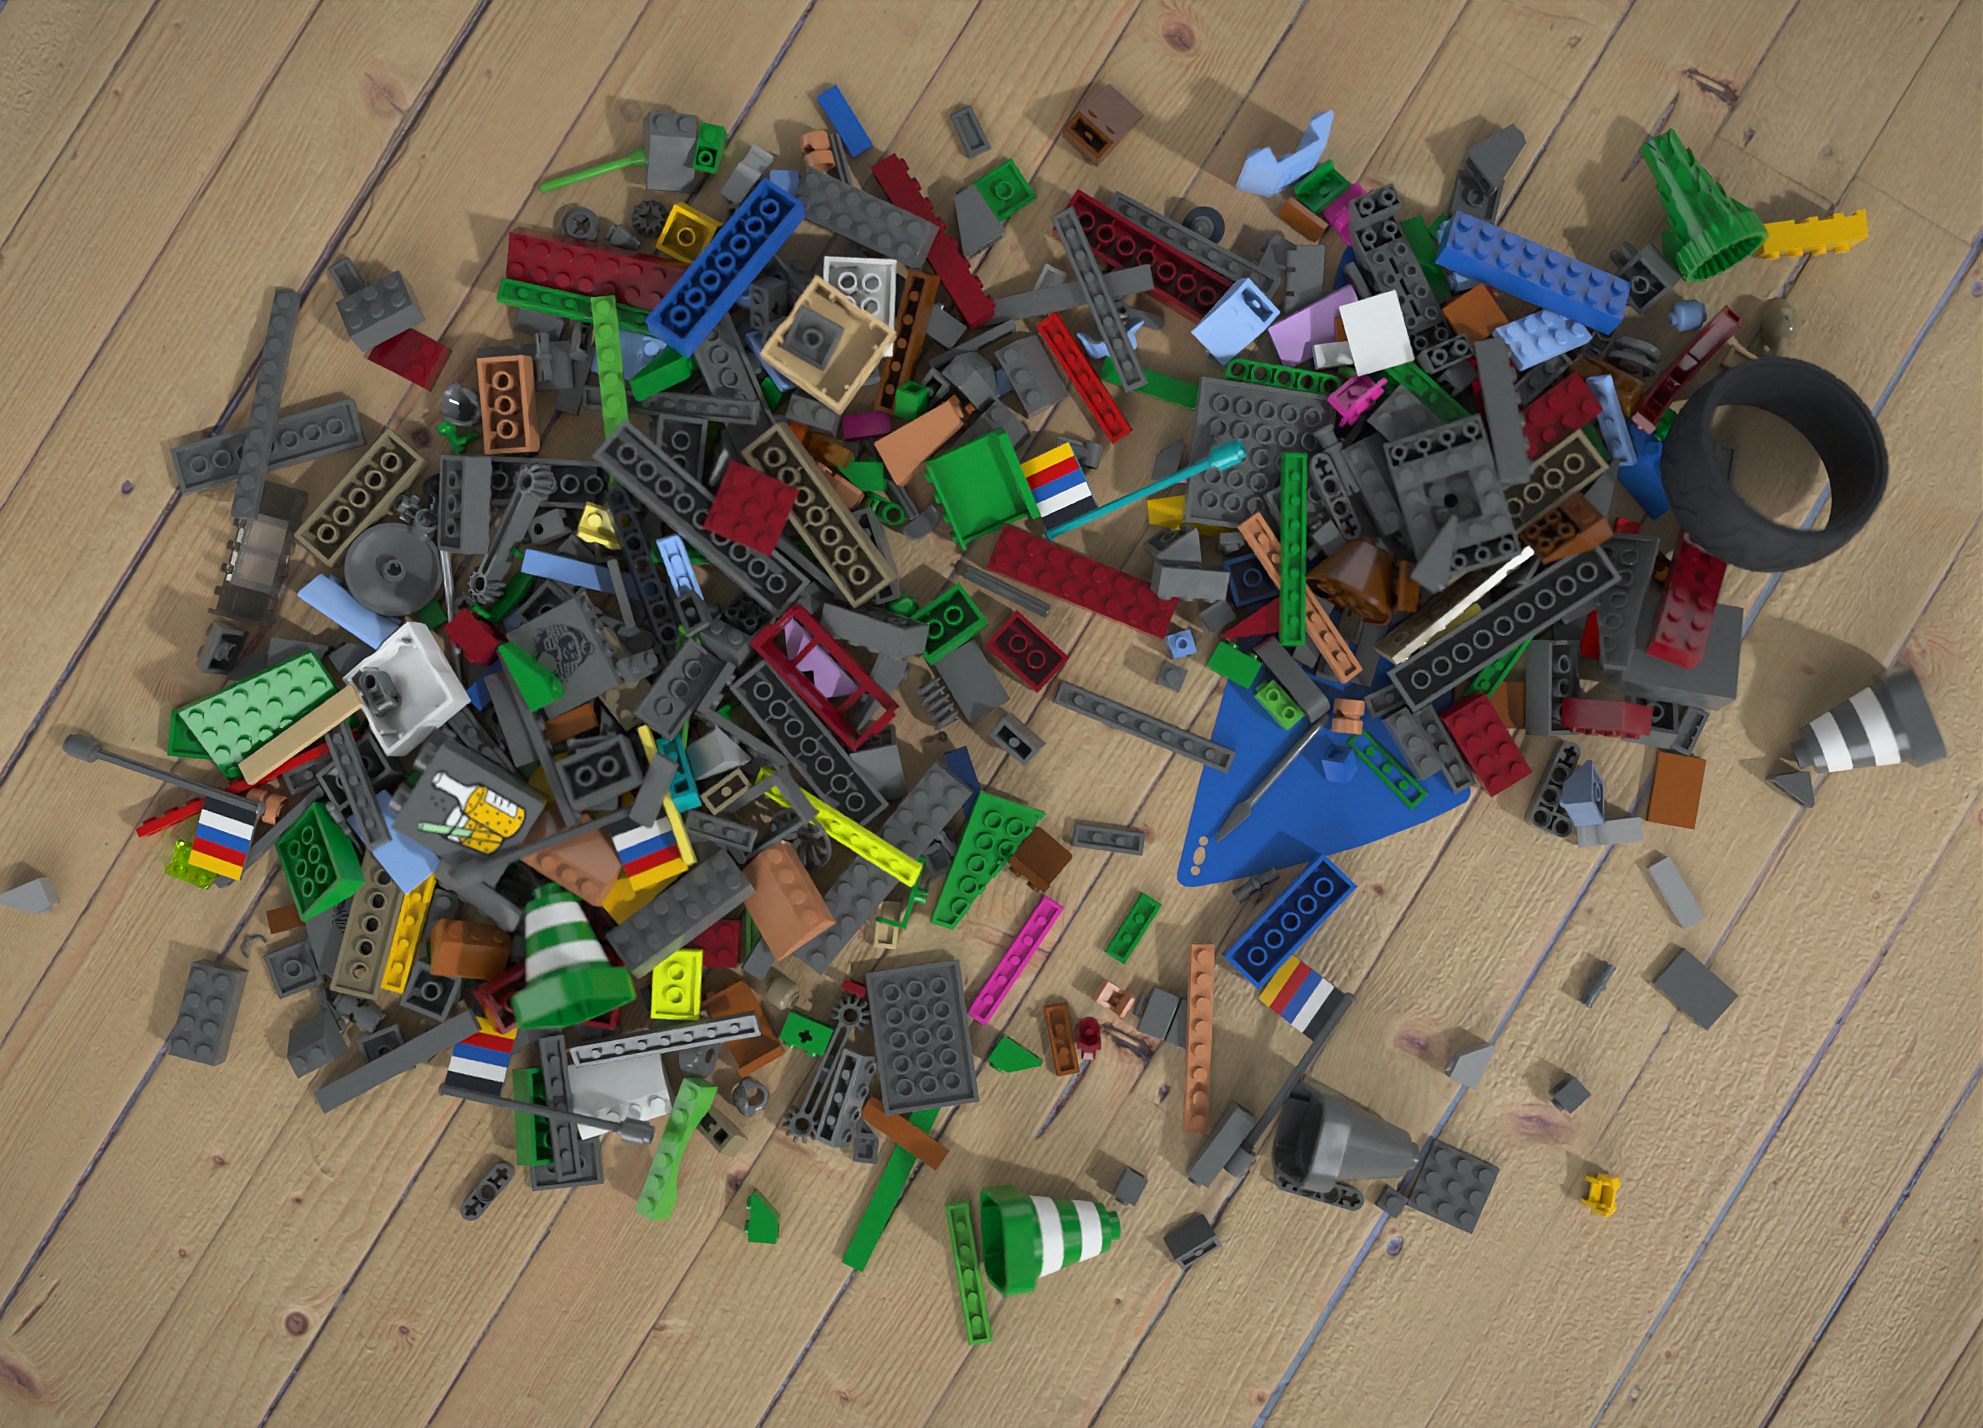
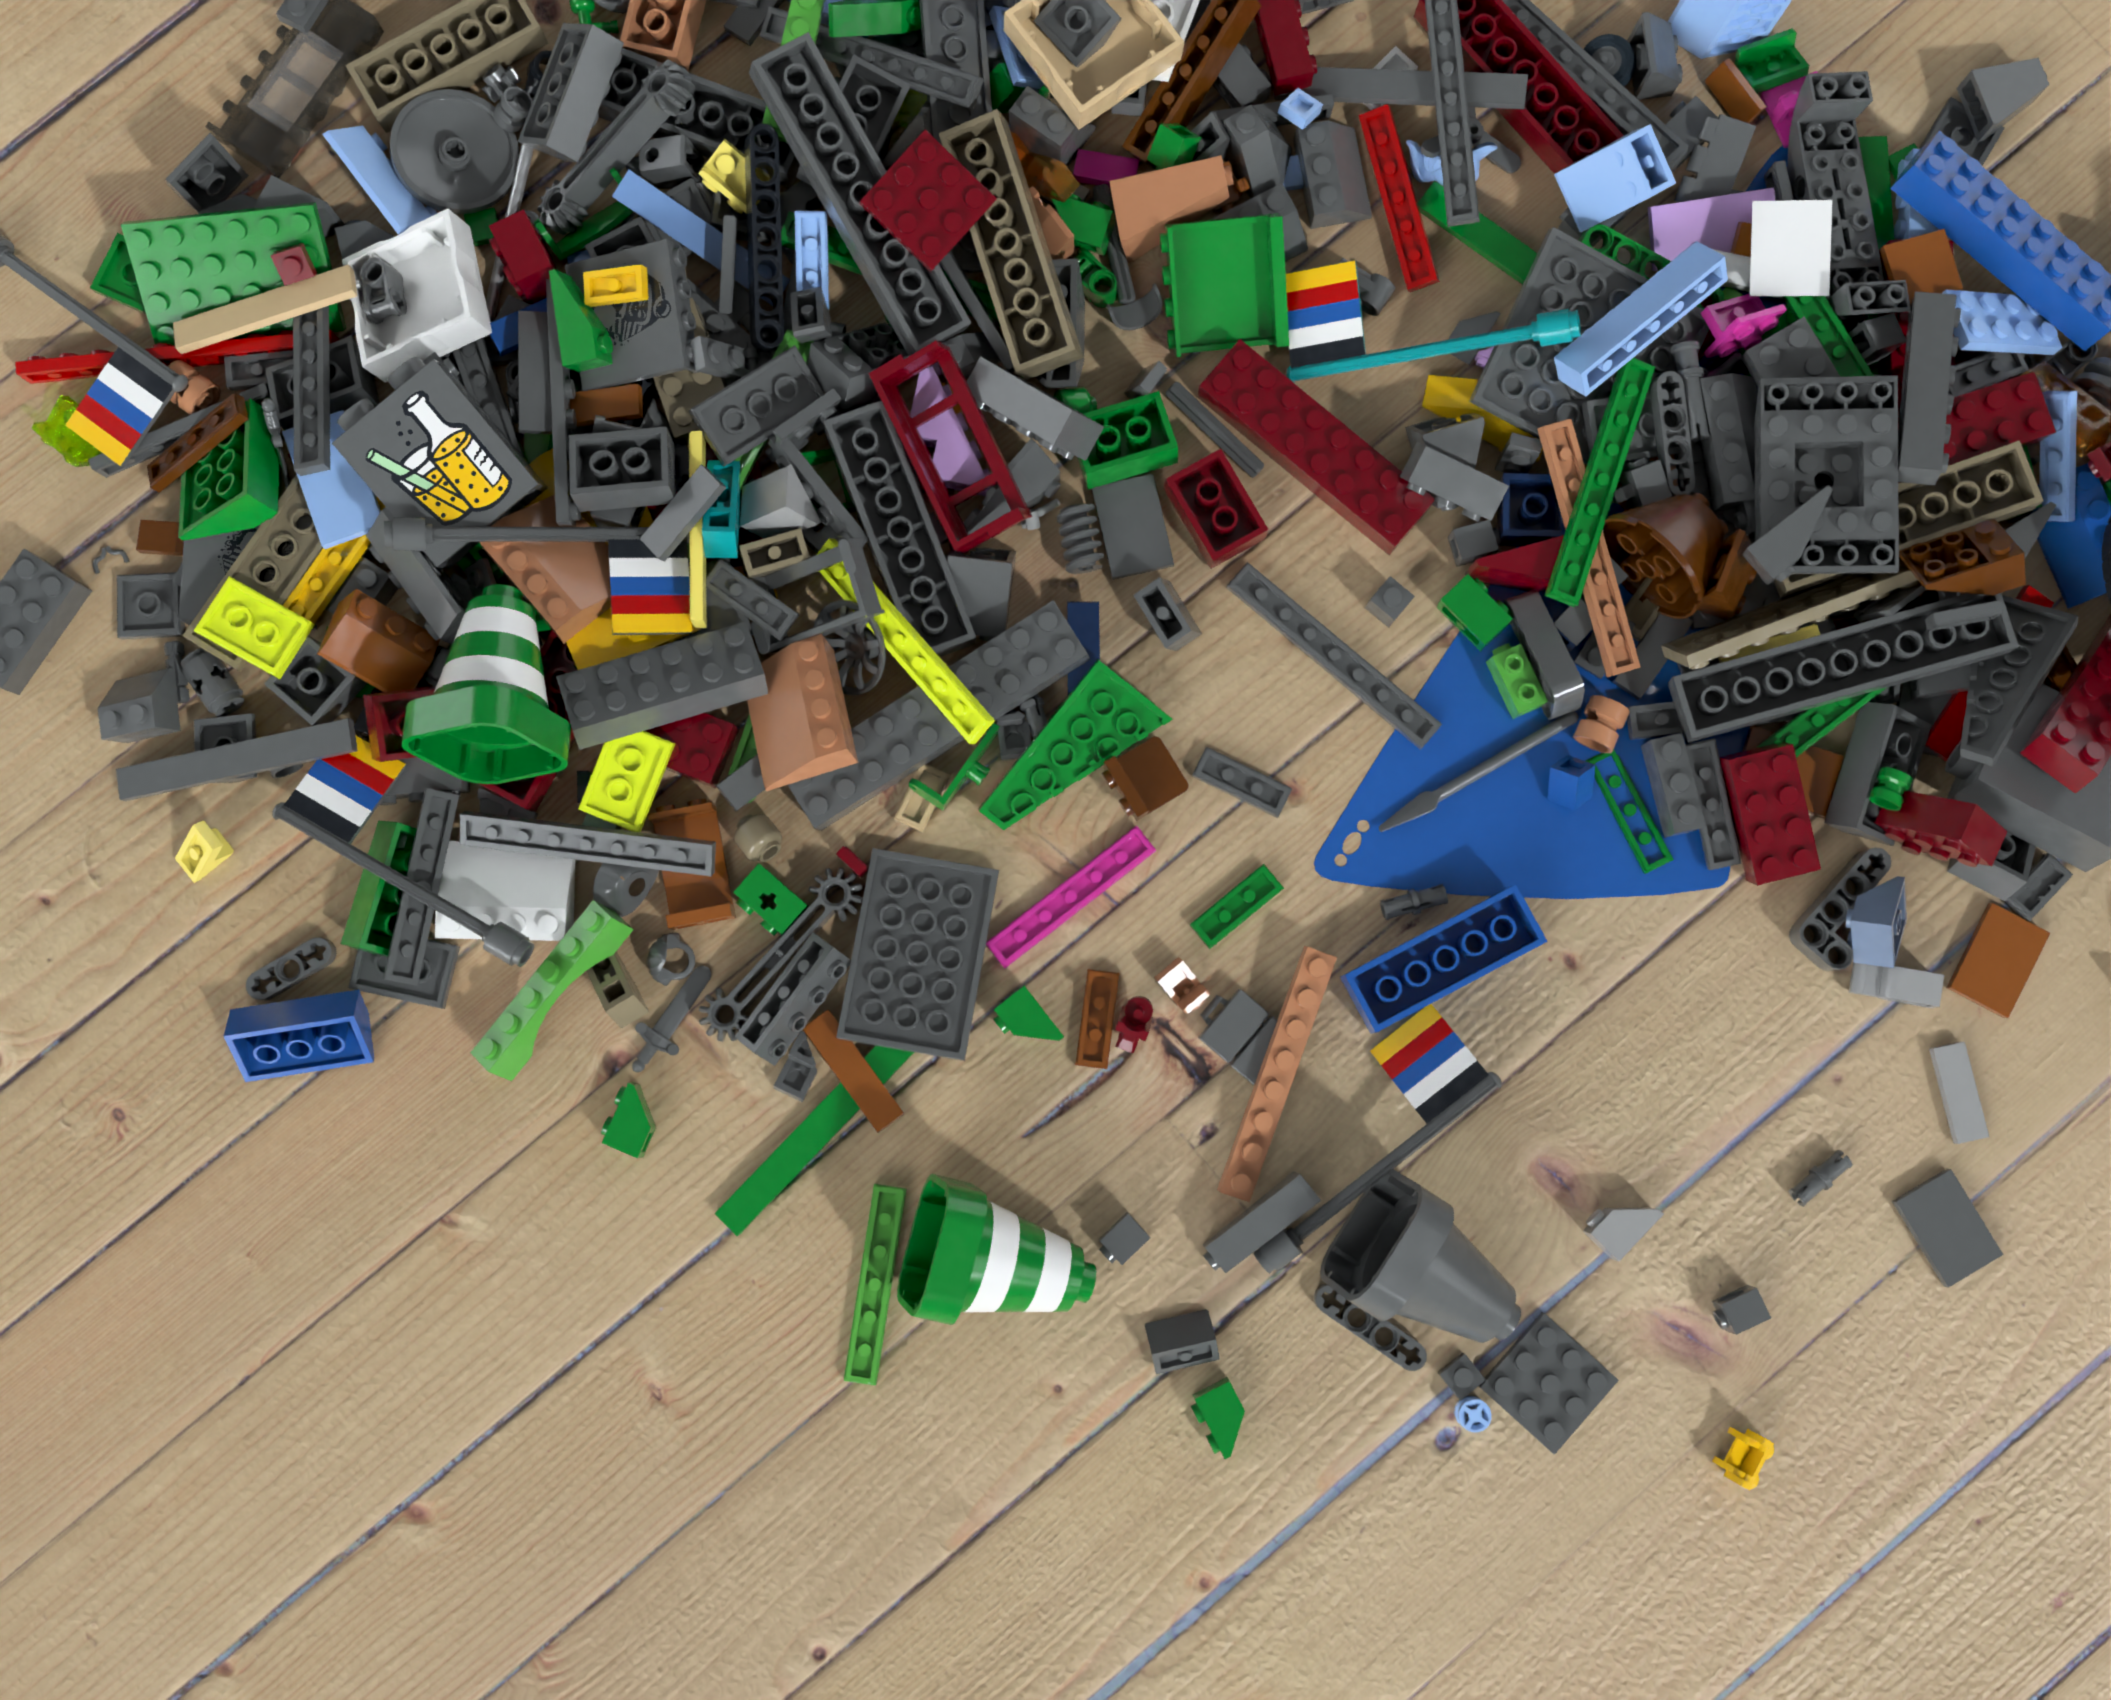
camera: 15 degrees right, 5 degrees down
medium blue brick [1165,629,1197,660] -> none
none -> reddish brown tile [147,392,248,493]
none -> light yellow slope [175,820,234,883]
none -> neon yellow tile [194,576,315,680]
none -> blue slope [223,989,374,1082]
none -> dark red plate [271,243,317,286]
none -> yellow plate [583,264,649,307]
none -> dark grey sword [632,965,711,1073]
none -> light grey hand [1021,498,1061,530]
none -> dark grey tile [1124,361,1167,399]
none -> green slope [1191,1377,1245,1459]
none -> light blue plate [1278,88,1323,130]
none -> light blue wheel [1454,1396,1491,1432]
none -> light blue brick [1554,241,1728,397]
none -> dark grey slope [1627,12,1683,100]
none -> green wheel [1868,767,1913,811]
none -> dark grey tile [1925,600,2004,631]

